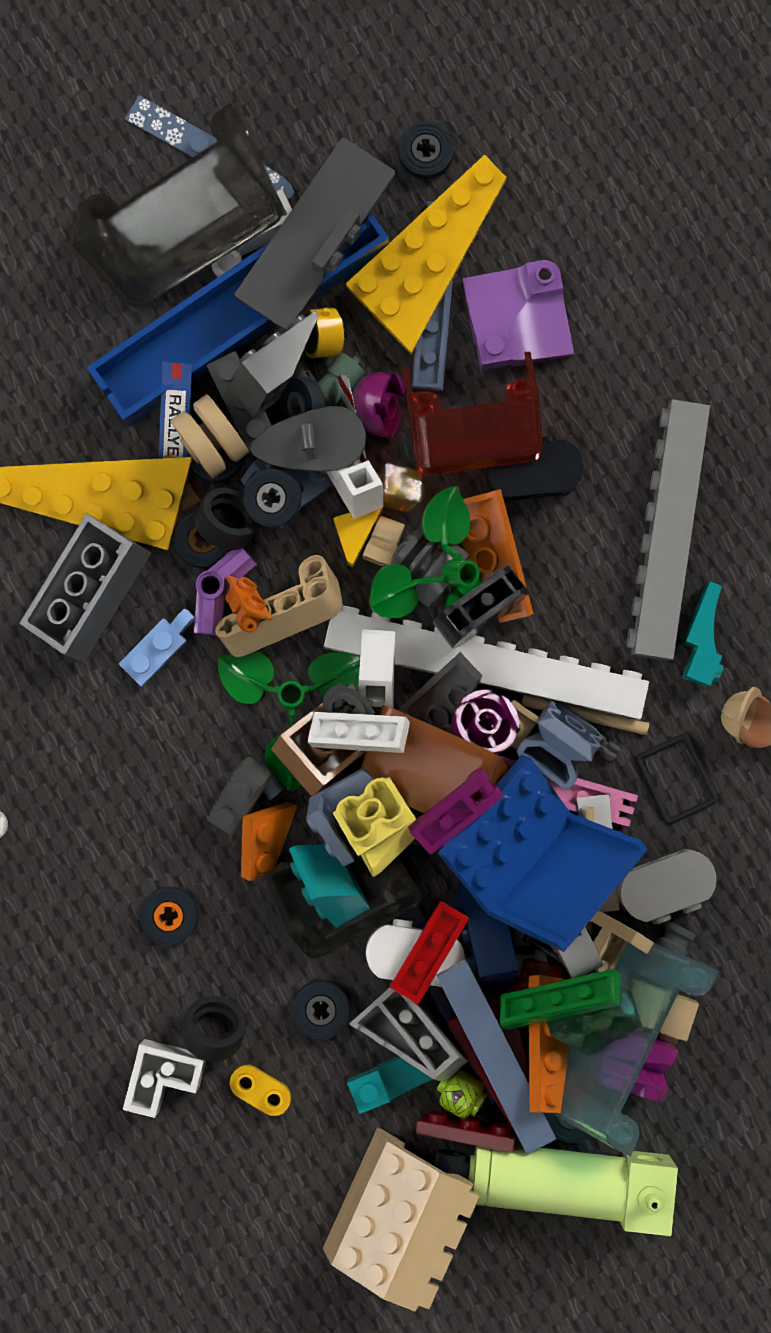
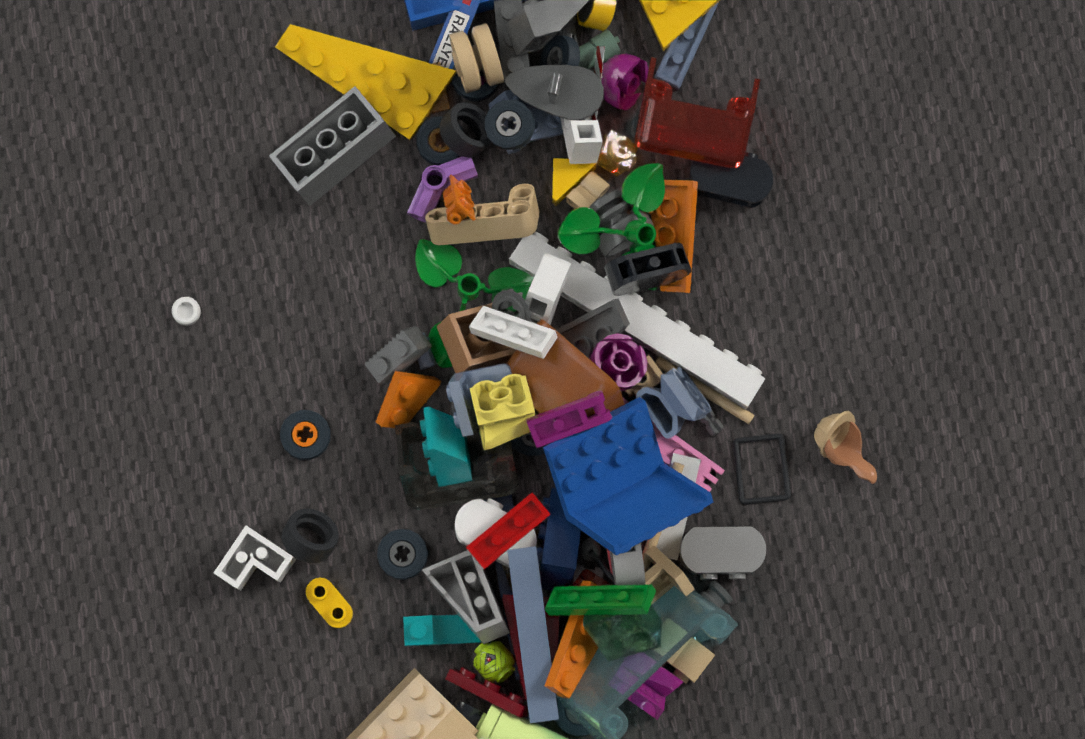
camera: 15 degrees right, 5 degrees down
light blue plate [119,608,195,687] -> none
medium lavender slope [462,260,574,371] -> none
light grey brick [627,399,710,661] -> none
teal slope [682,581,724,687] -> none

